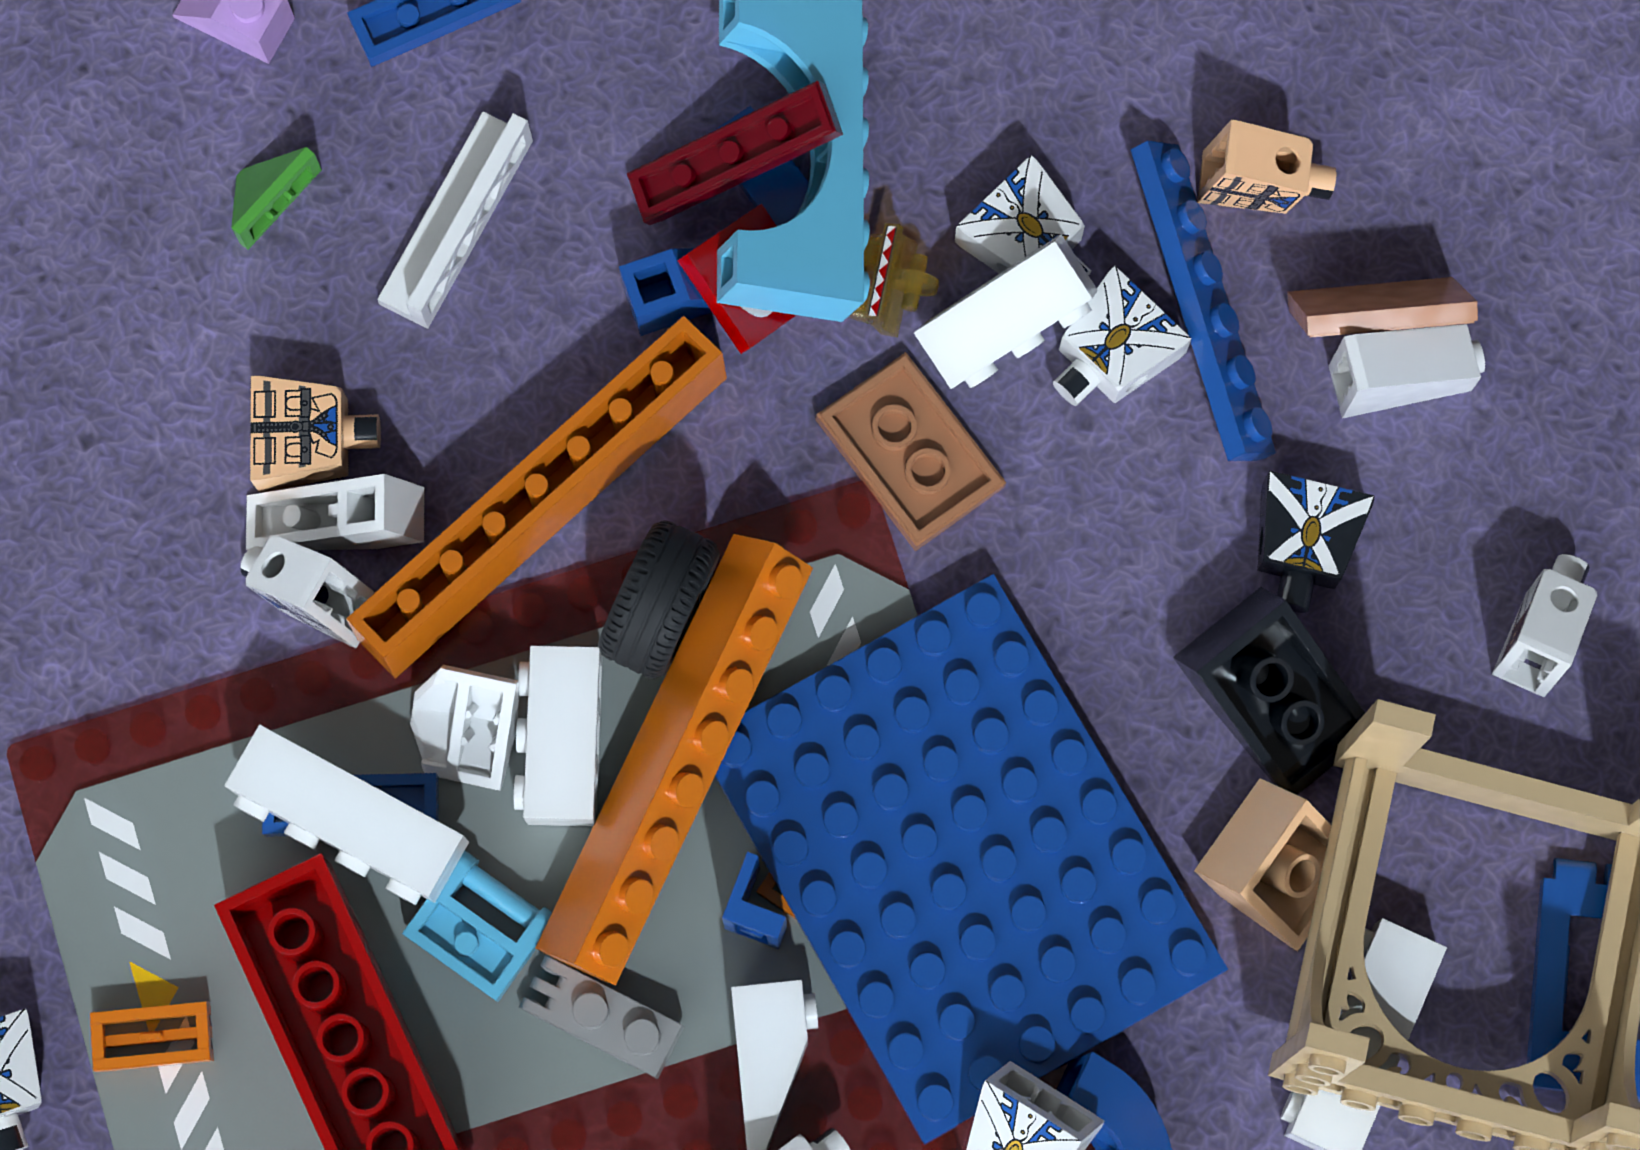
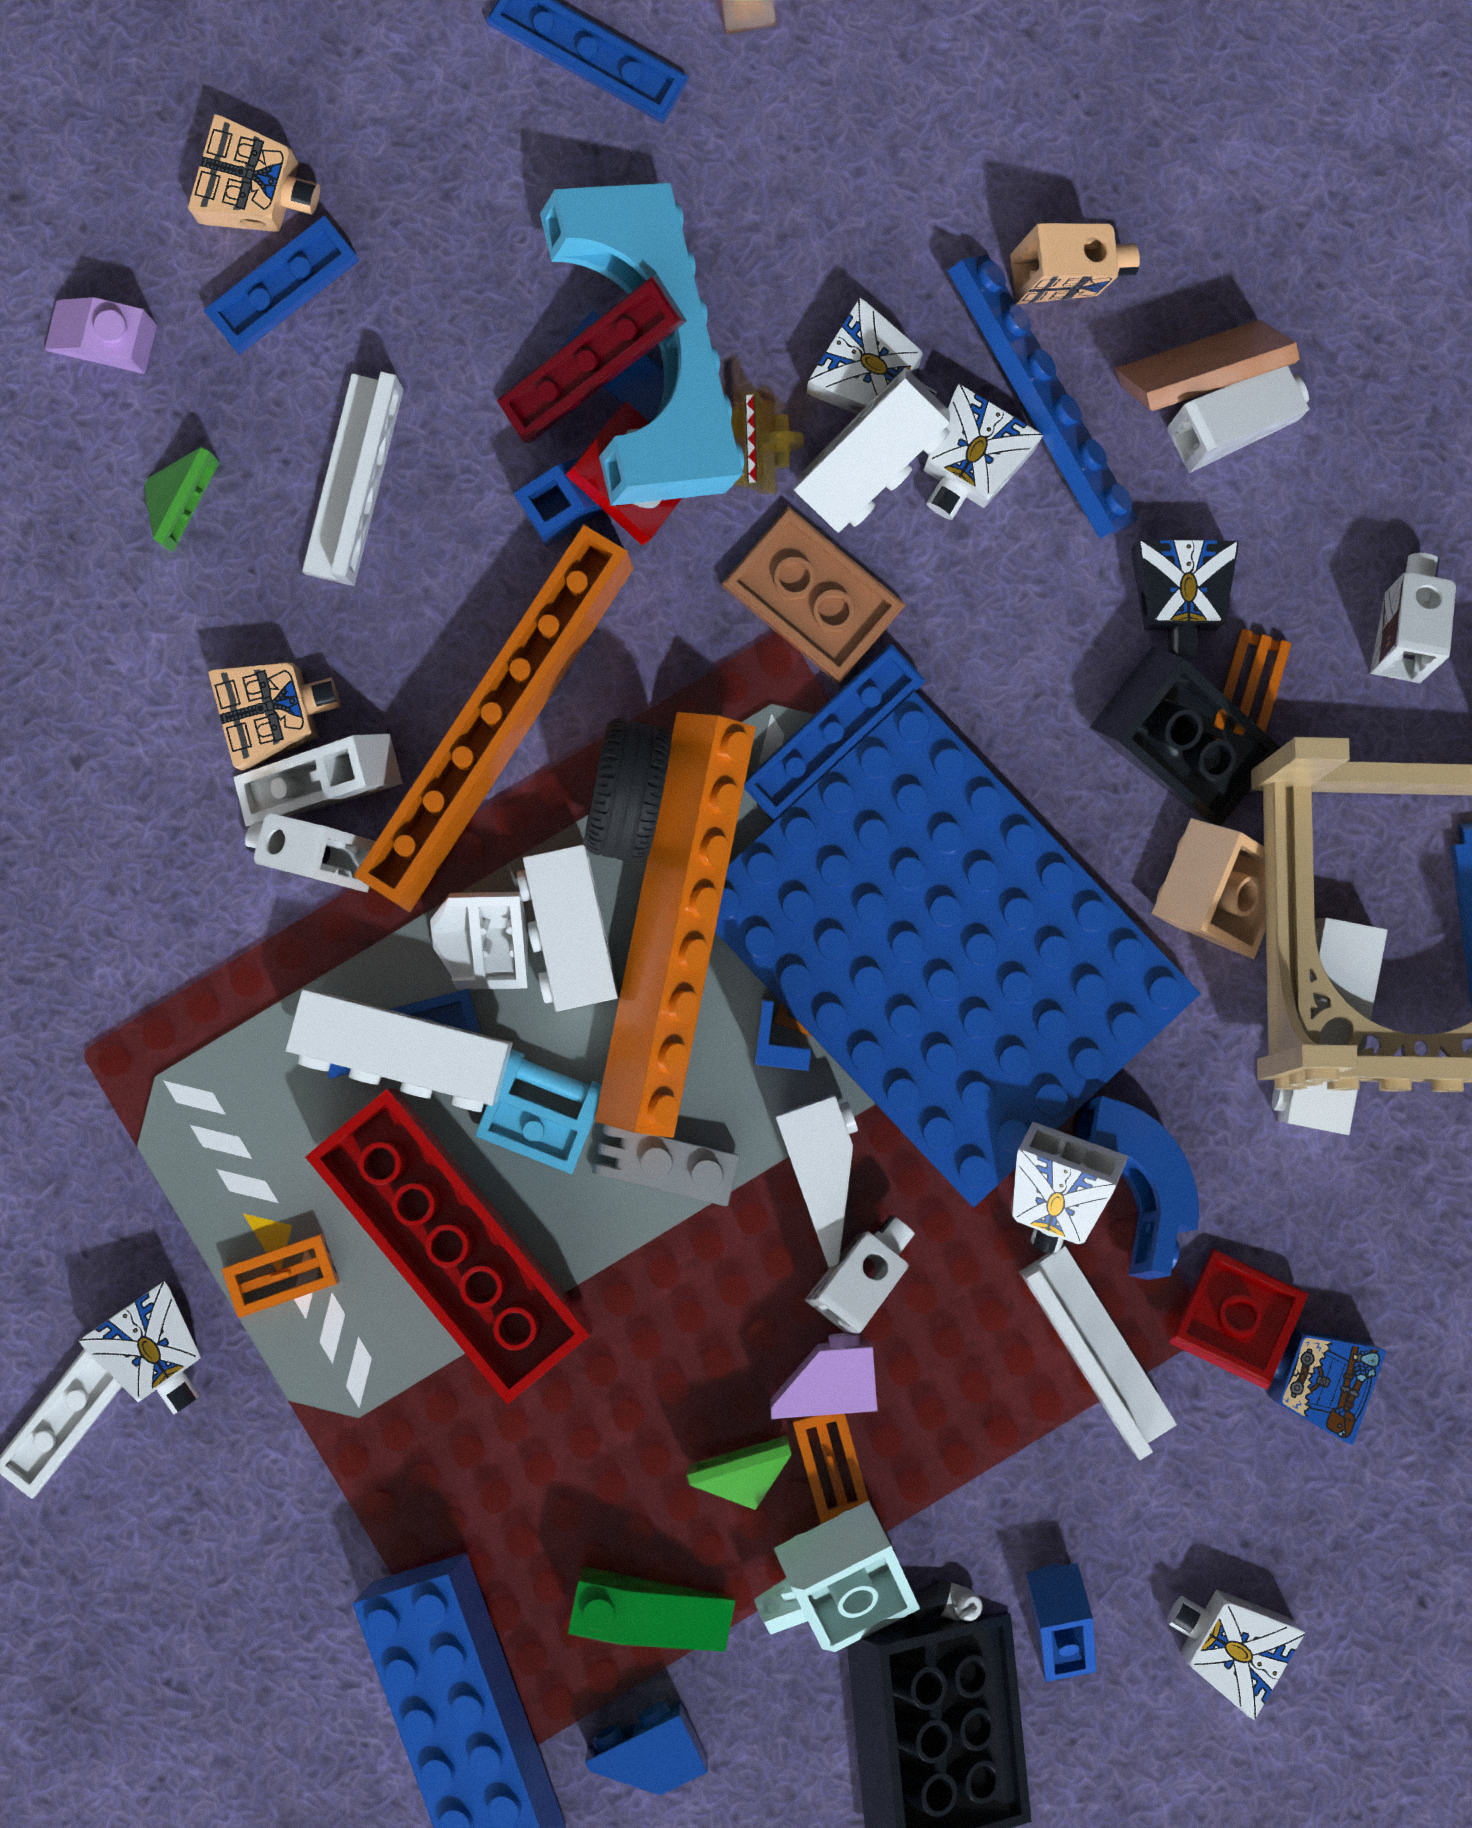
camera: 15 degrees left, 10 degrees up
none -> blue tile [744,643,926,822]
none -> orange tile [1213,628,1292,736]

